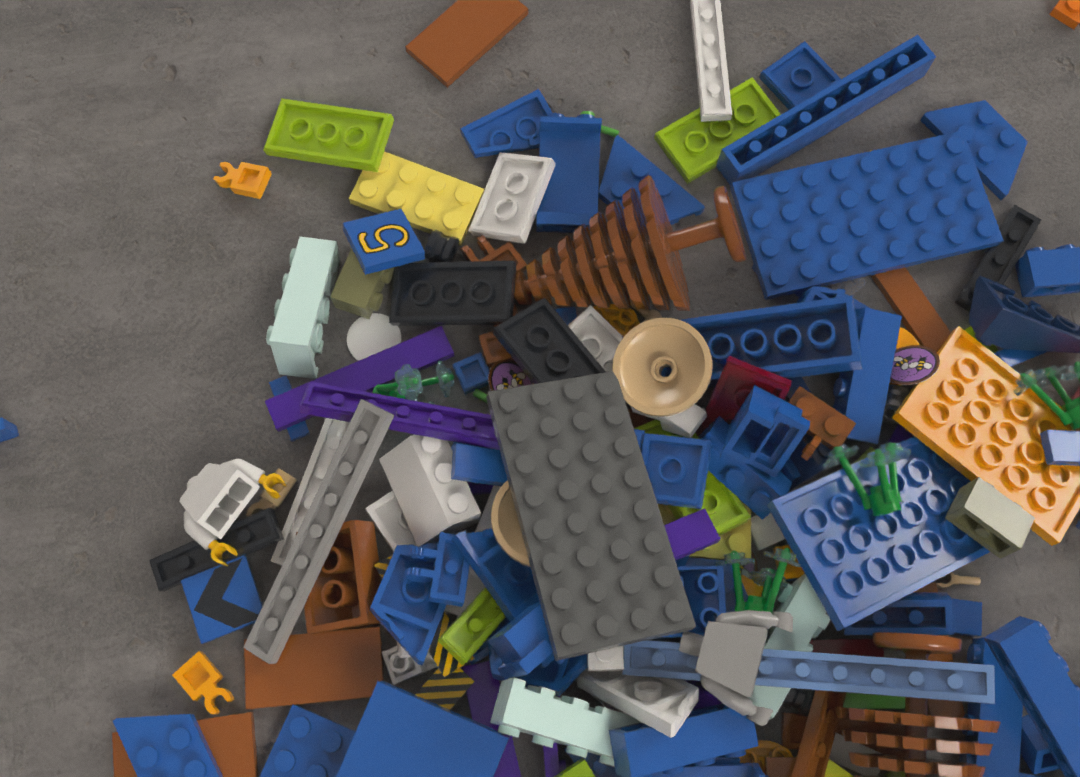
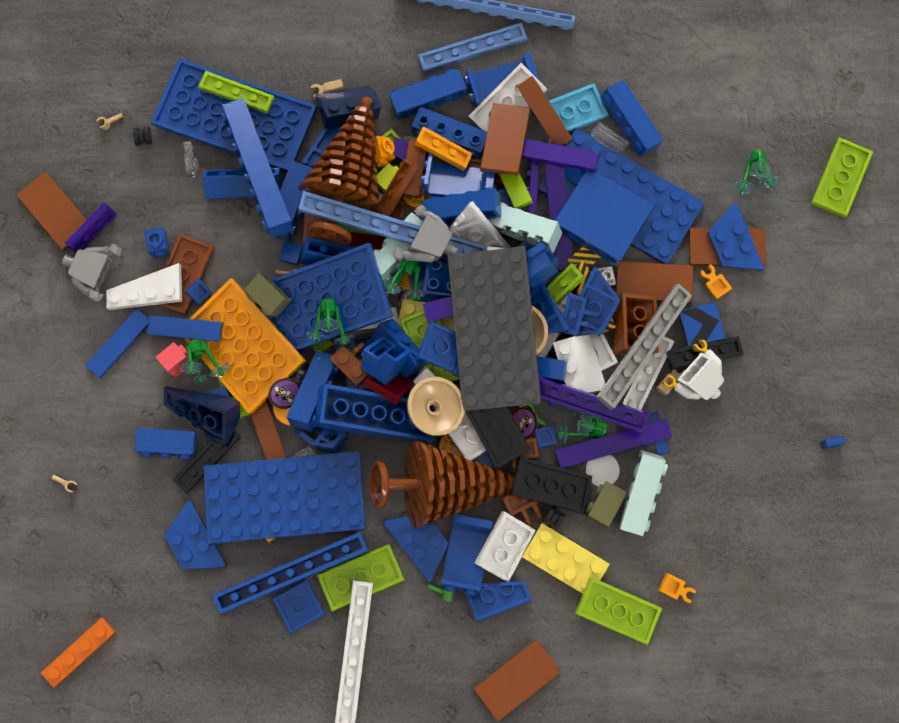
camera: 170 degrees left, 5 degrees up
blue tile [343,209,425,275] -> none

